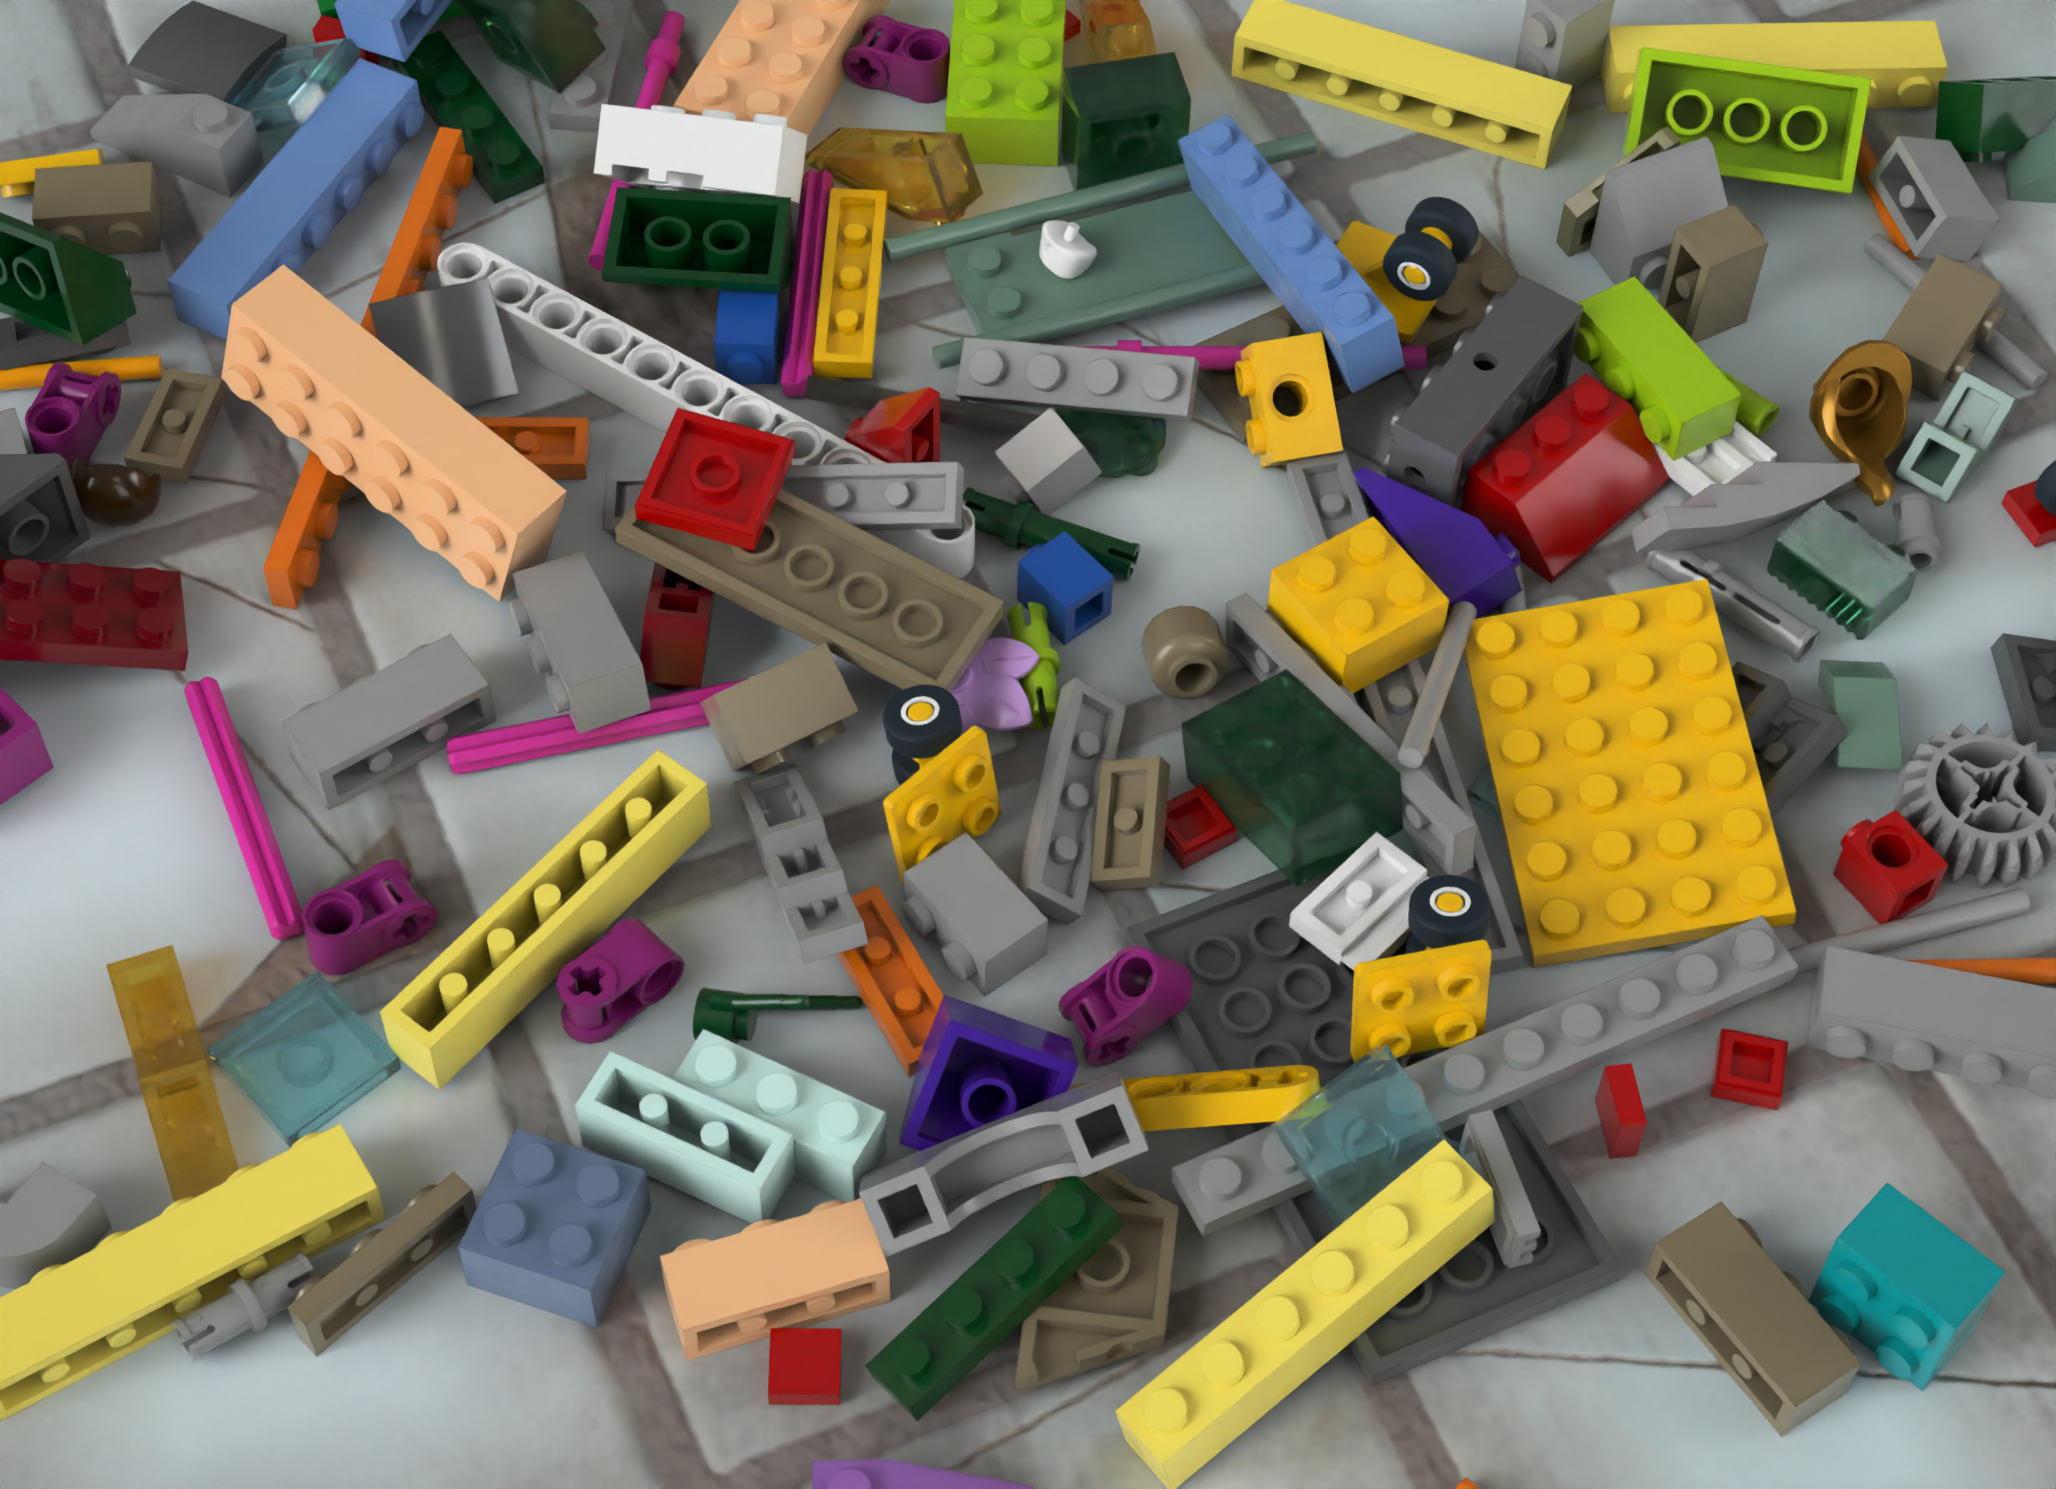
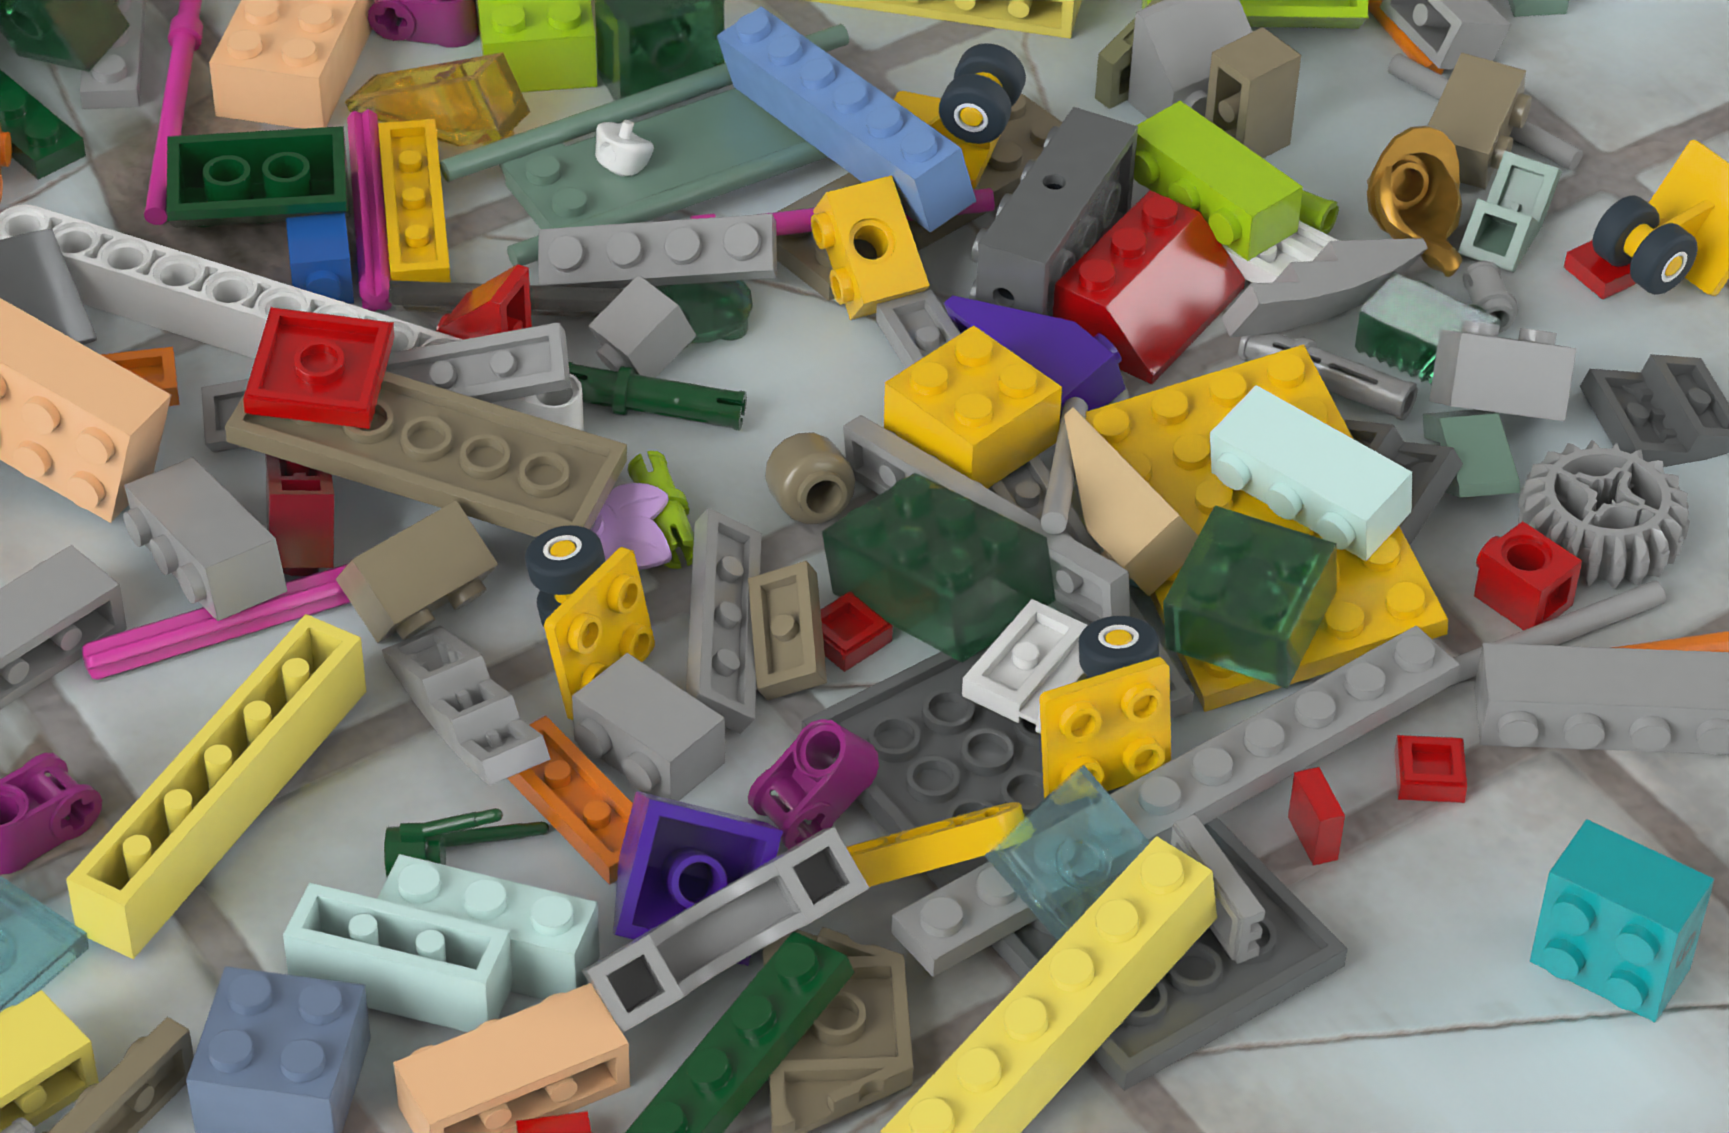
camera: 10 degrees left, 10 degrees down
magenta piece [556,917,685,1044] -> none
white wedge [594,104,808,204] -> none
blue brick [1017,531,1114,645] -> none
dark tan brick [1645,1201,1861,1437] -> none
none -> tan slope [1064,407,1205,596]
none -> clear green brick [1163,505,1337,689]
none -> light aqua brick [1210,385,1412,561]
none -> light grey brick [1429,320,1576,421]

